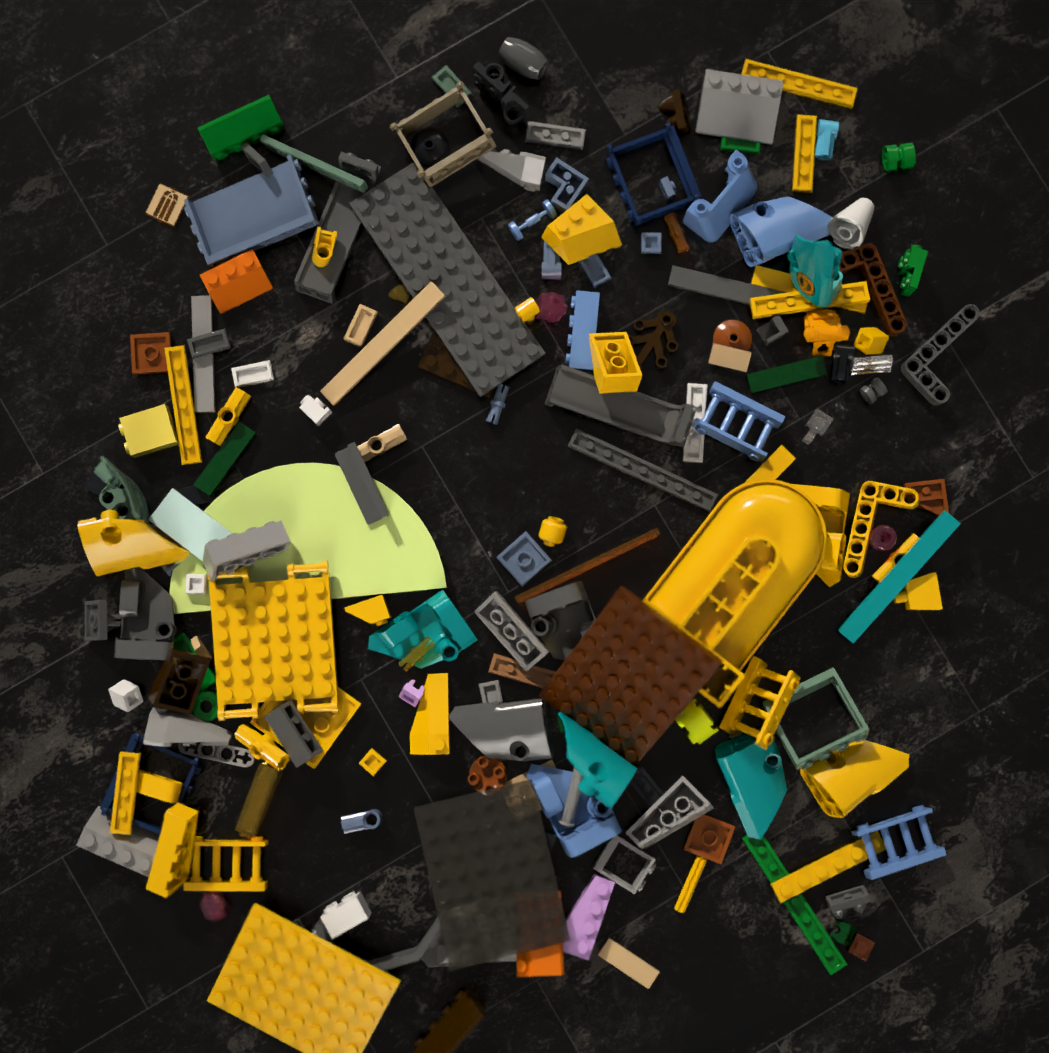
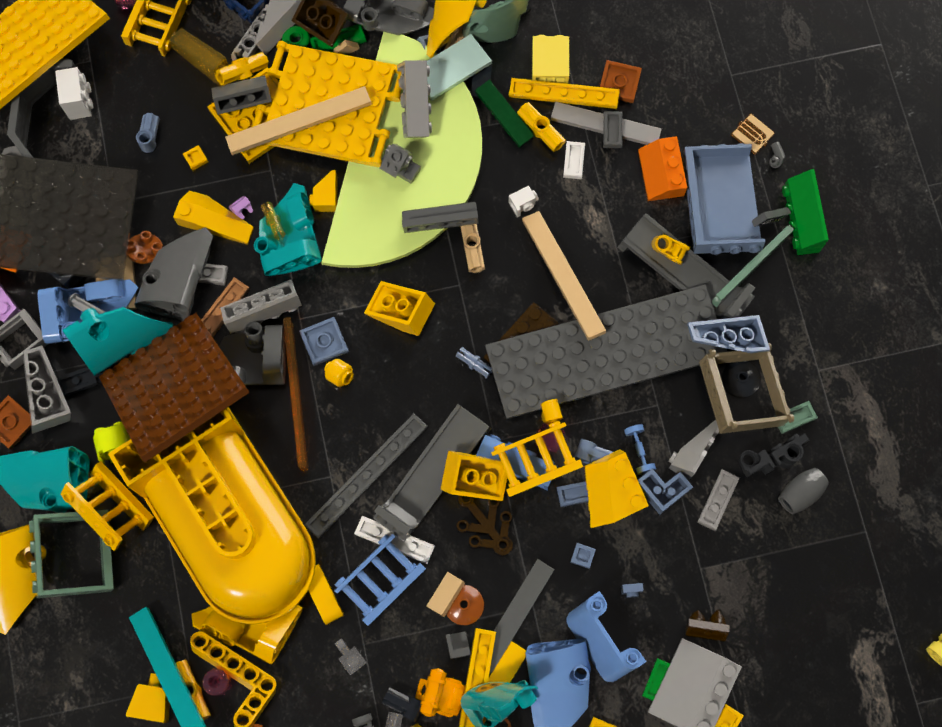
camera: 110 degrees right, 10 degrees down
white tile [185,574,208,595] -> none
tan tile [344,304,378,348] -> none
clear yellow tile [388,284,410,304] -> none
dark blue window [605,122,702,226] -> none
clear orange pin [664,213,690,253] -> none
dark green tile [746,355,827,394] -> none
none -> tan tile [225,86,372,155]
none -> yellow slope [364,281,435,336]
none -> dark grey tile [379,144,421,184]
none -> yellow fence [491,421,583,497]
none -> sand blue wedge [687,315,770,353]
none -> dark grey arm [769,142,785,168]

